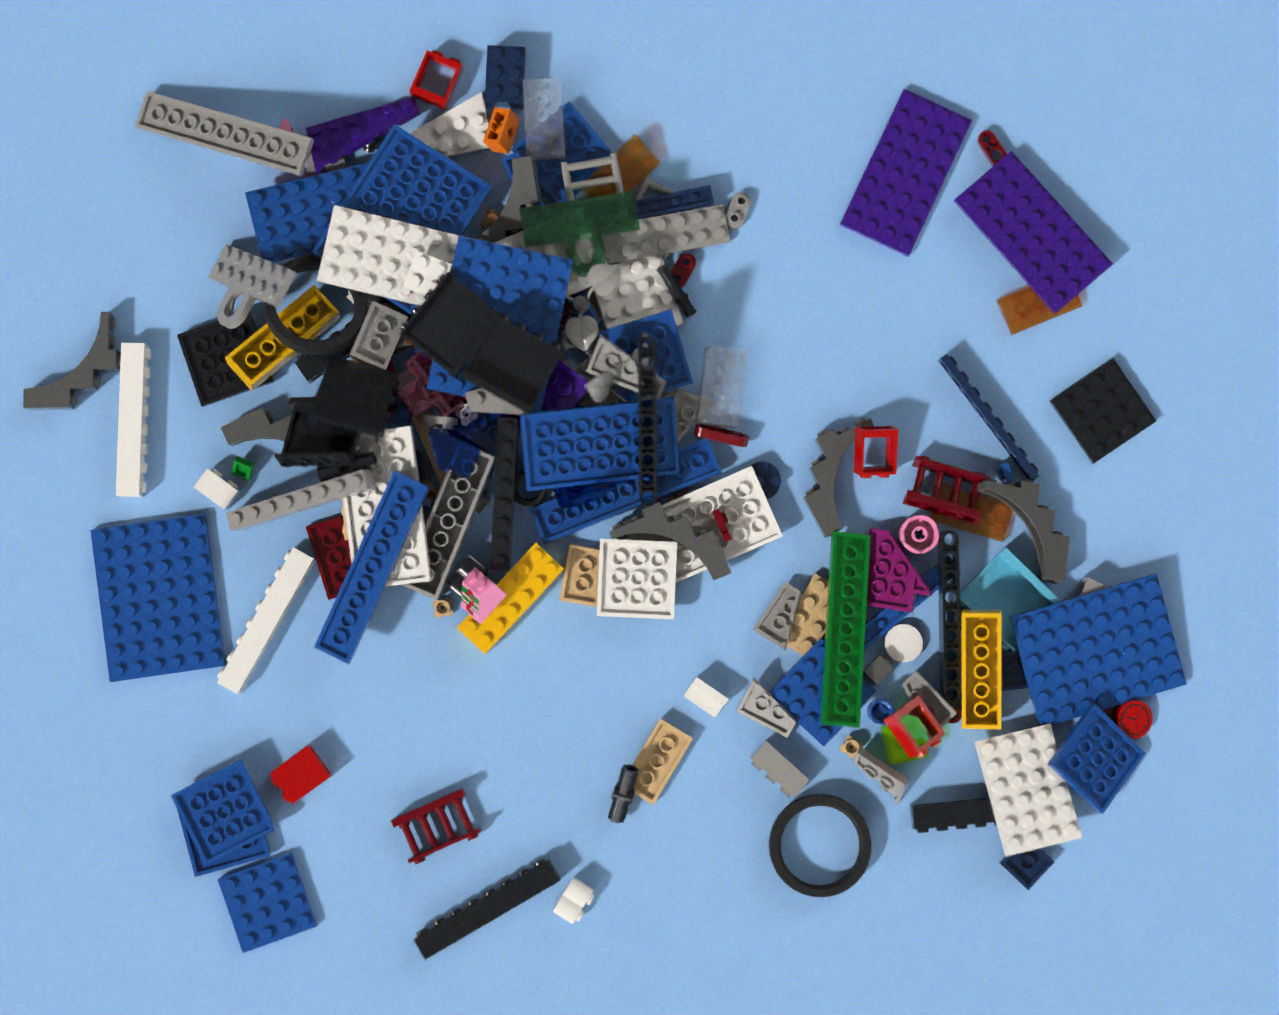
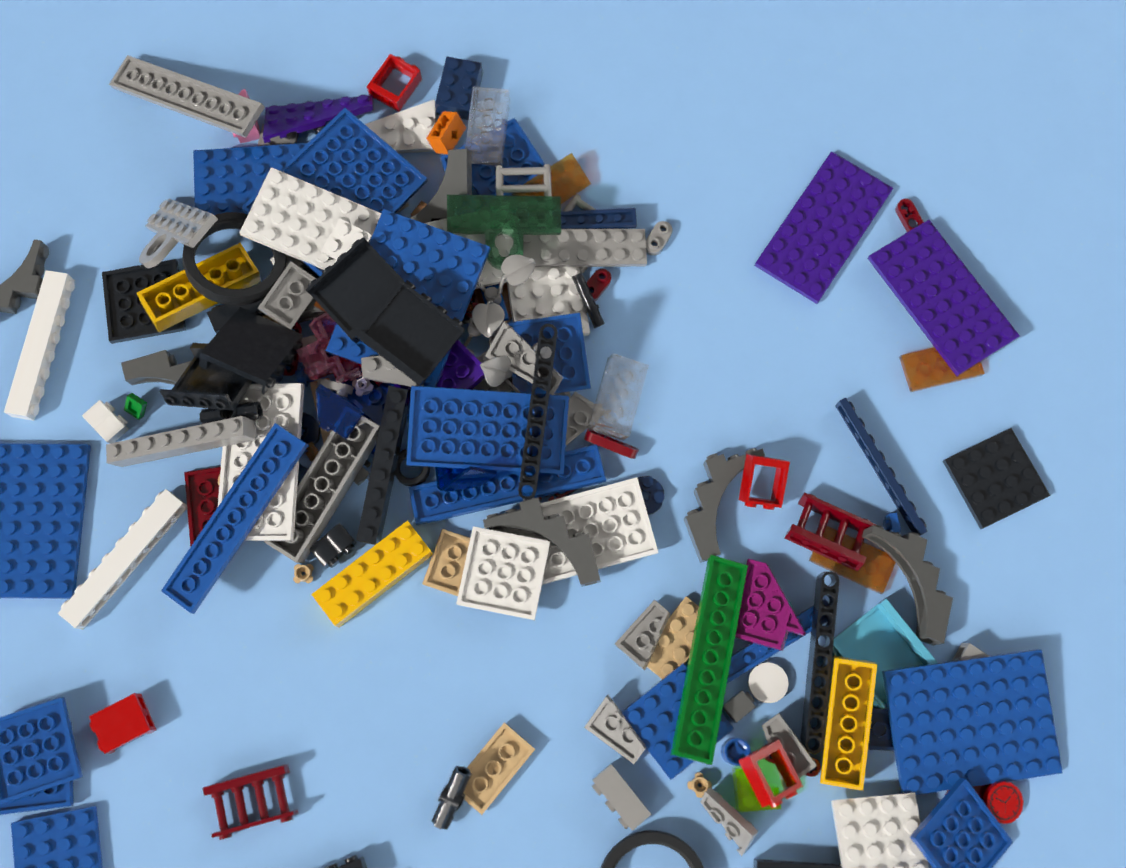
camera: 10 degrees right, 10 degrees down
bright pink slope [461,567,506,624] -> none
white panel [684,677,729,717] -> none
dark red plate [712,509,732,542] -> none
bright pink brick [898,515,939,555] -> none

